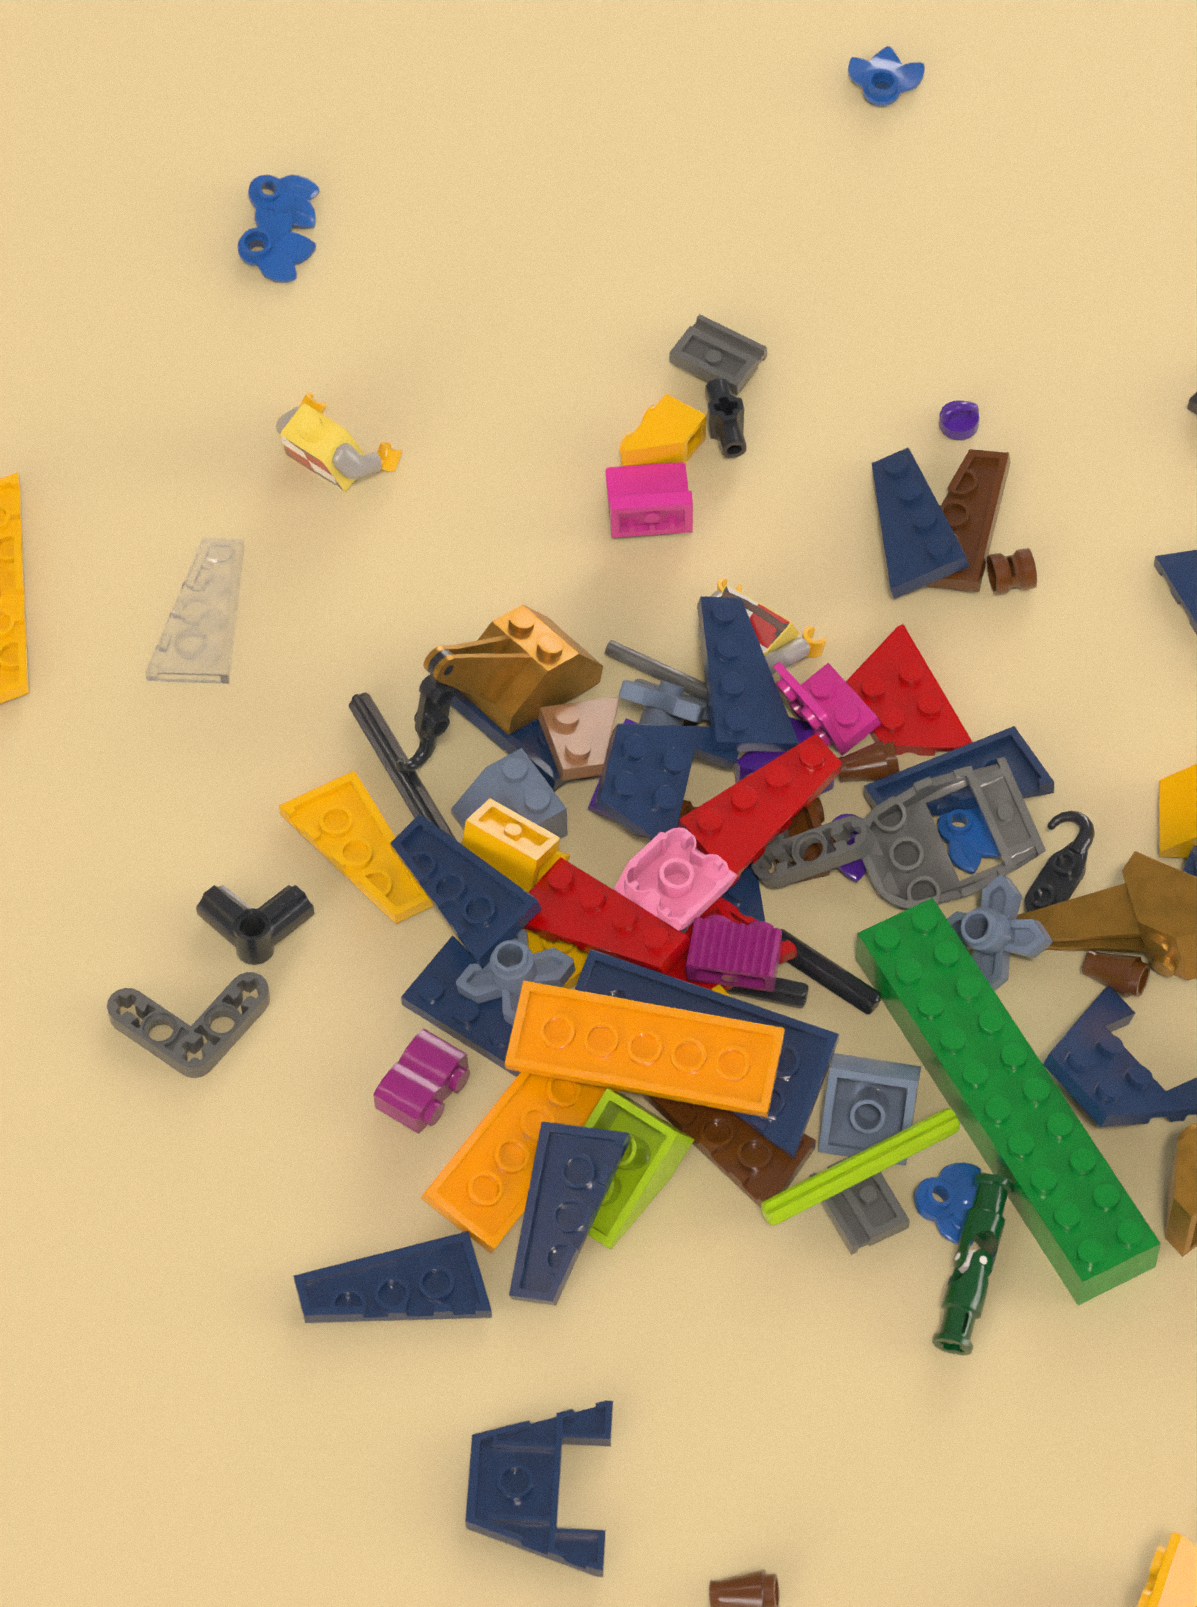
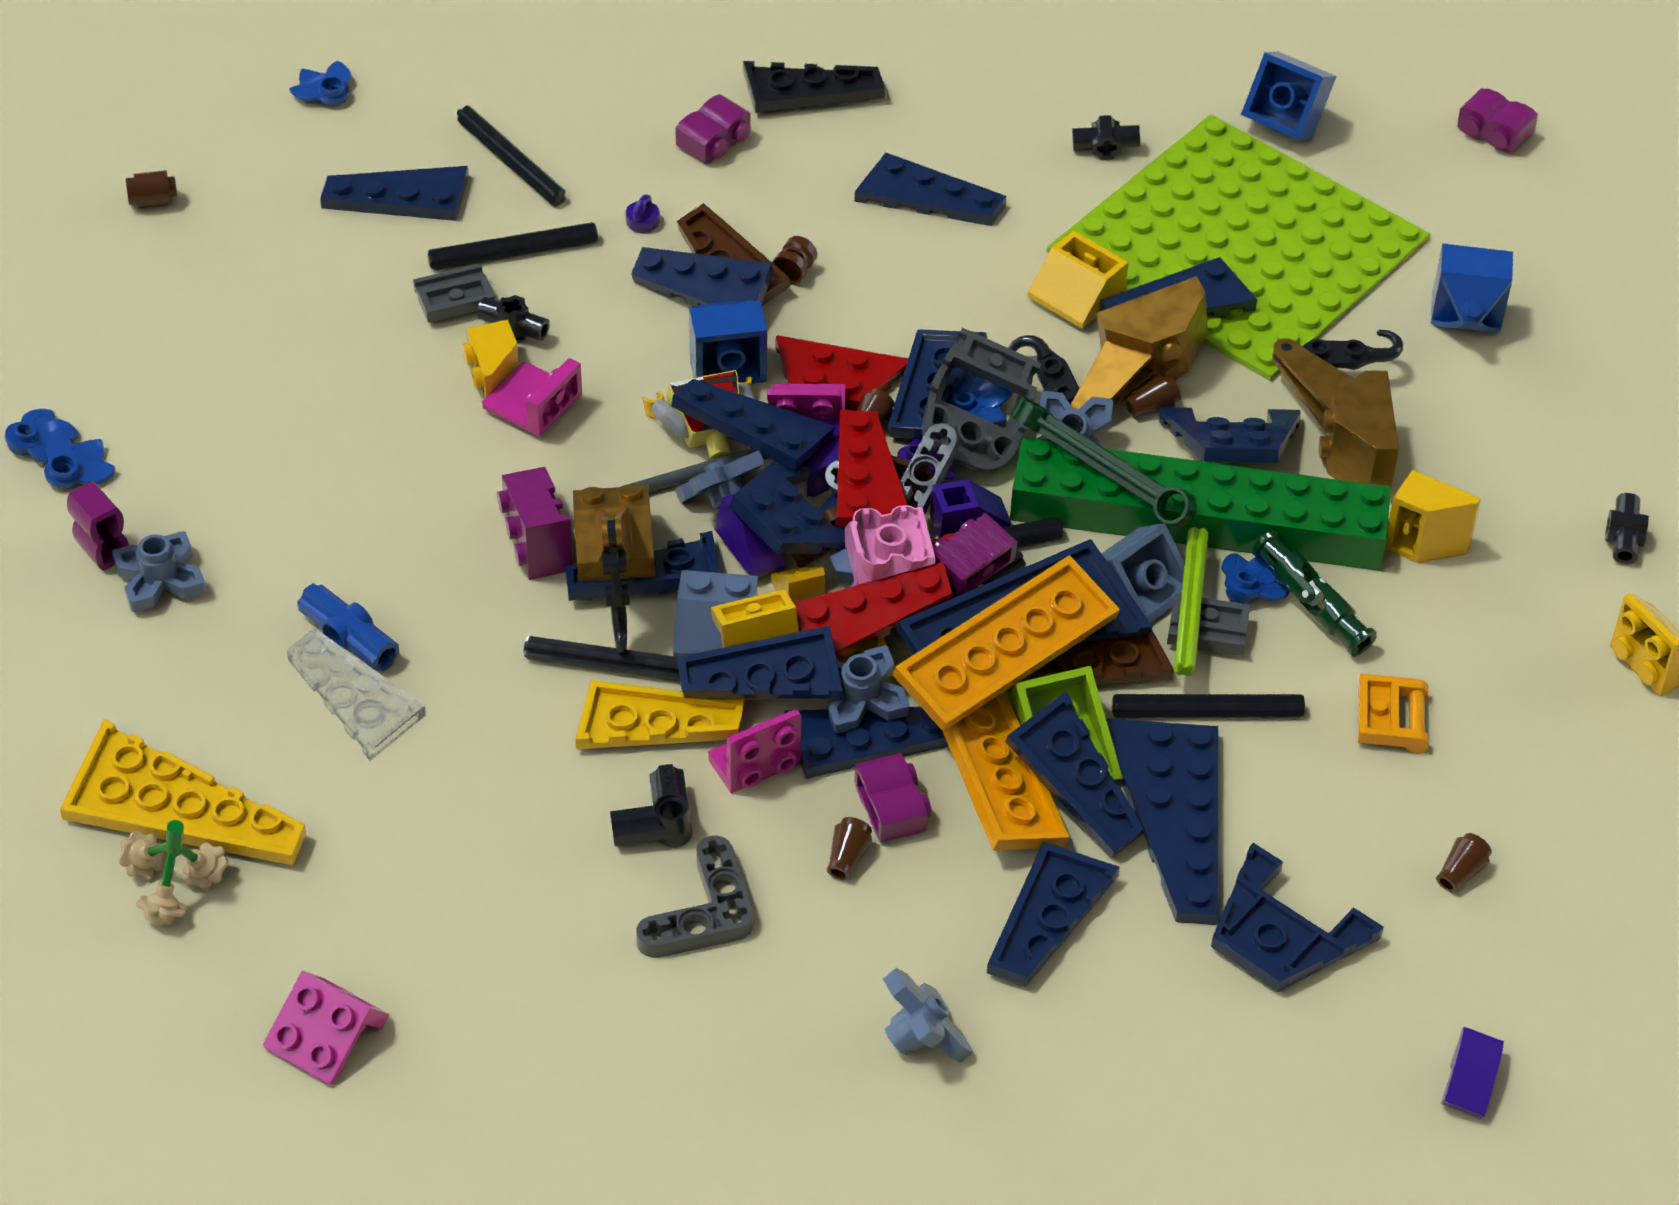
camera: 55 degrees left, 10 degrees down
torso [276,392,403,493] -> none
wing [538,697,619,781] -> none
none -> magenta brick [67,481,129,571]
none -> sand blue plant [112,531,206,612]
none -> reddish brown brick [126,170,177,208]
none -> blue piece [297,583,400,672]
none -> dark blue wing [320,166,469,221]
none -> black axle [427,222,598,270]
none -> black axle [457,105,566,206]
none -> magenta wedge [497,467,573,580]
none -> magenta brick [675,94,751,164]
none -> blue piece [689,300,767,384]
none -> dark pink bracket [708,709,802,793]
none -> yellow slope [770,566,825,605]
none -> reddish brown cone [827,817,872,880]
none -> sand blue plant [883,968,973,1062]
none -> dark purple slope [930,479,1012,538]
none -> dark green piece [1010,396,1197,527]
none -> dark blue wing [1106,718,1218,925]
none -> black axle [1111,694,1305,717]
none -> light orange plate [1358,674,1429,754]
none -> yellow slope [1385,470,1481,563]

